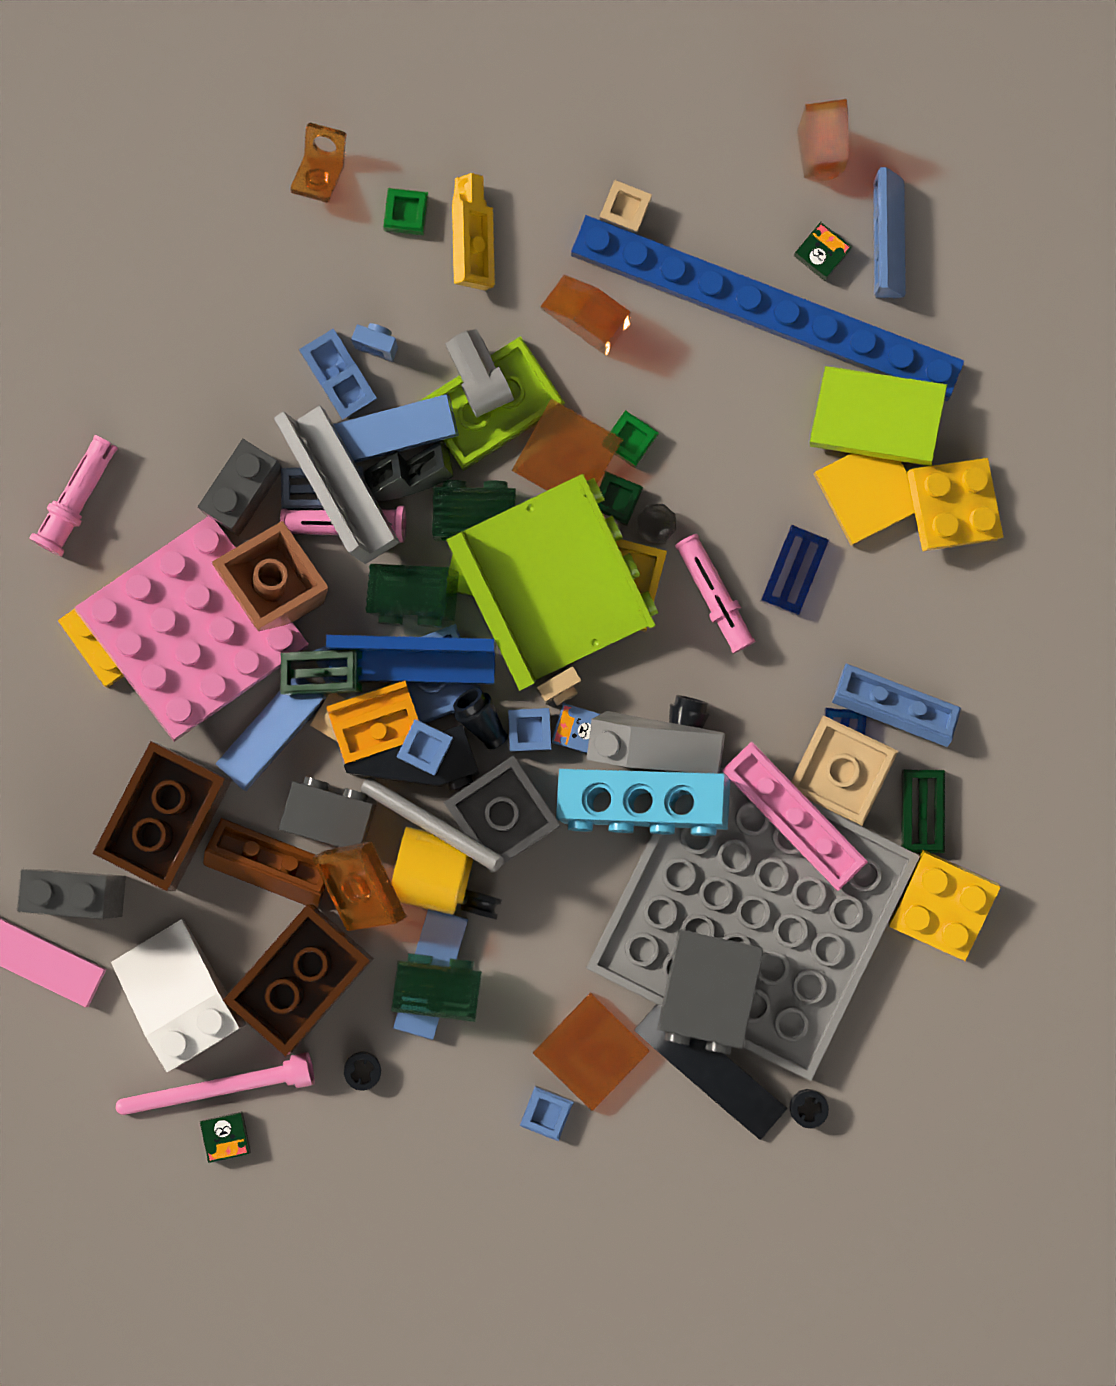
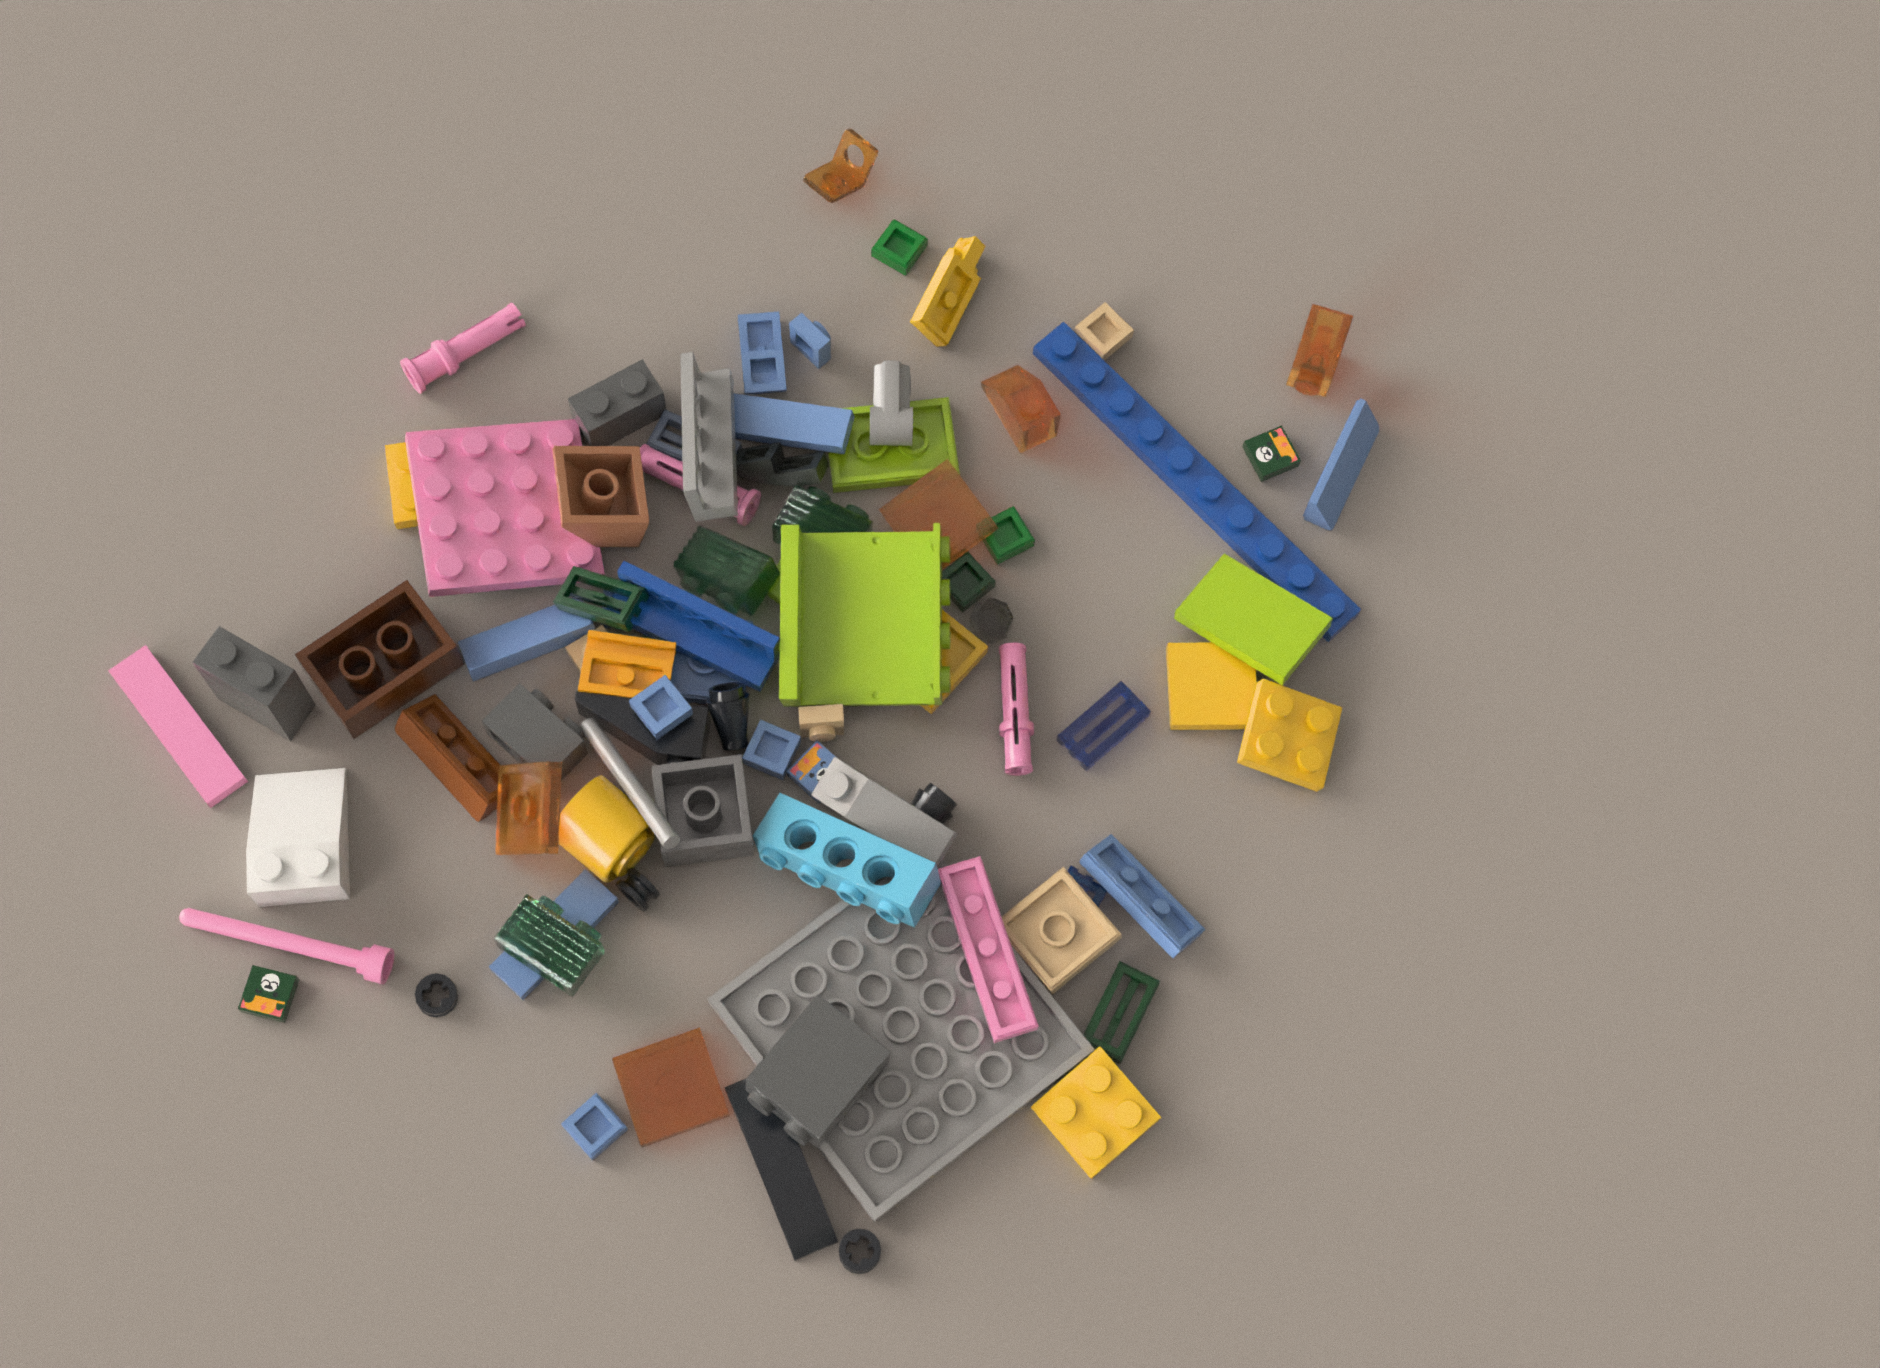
camera: 20 degrees right, 15 degrees down
reddish brown brick [222,904,374,1057] -> none

